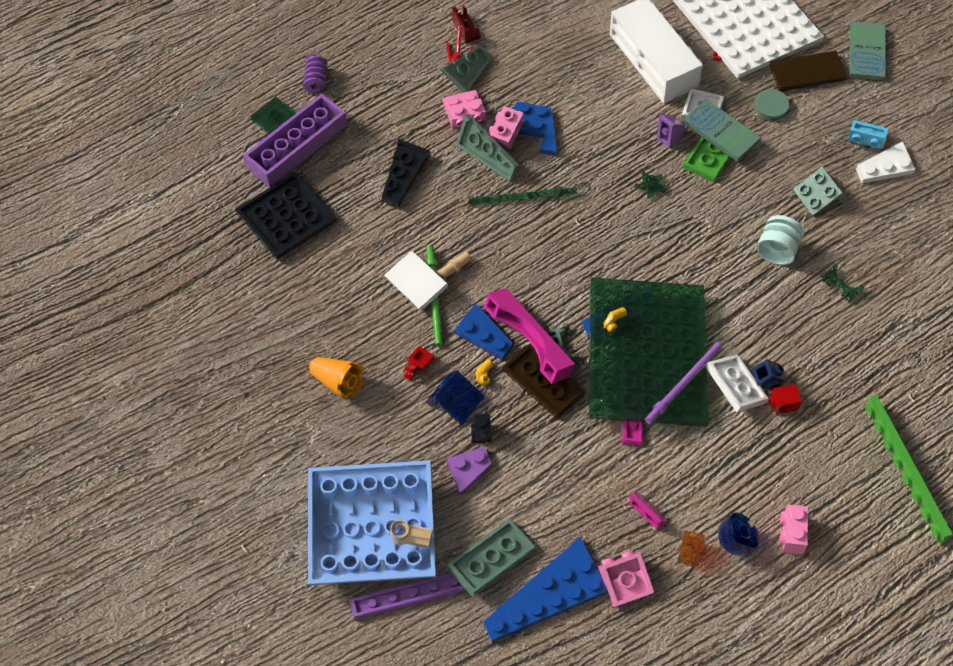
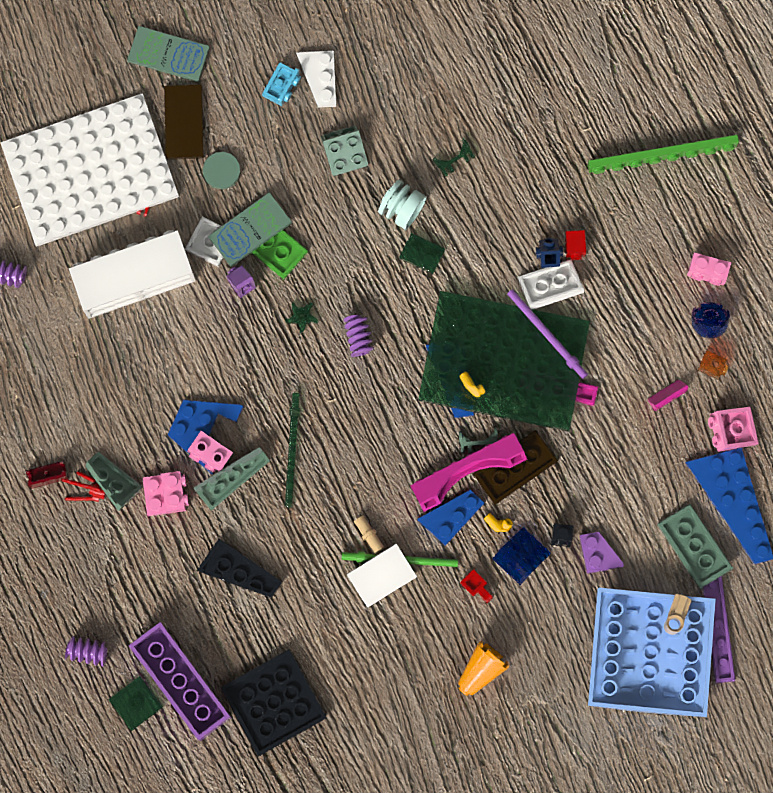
camera: 80 degrees left, 20 degrees up
none -> medium lavender piece [343,315,374,357]
none -> clear green plate [399,233,445,274]

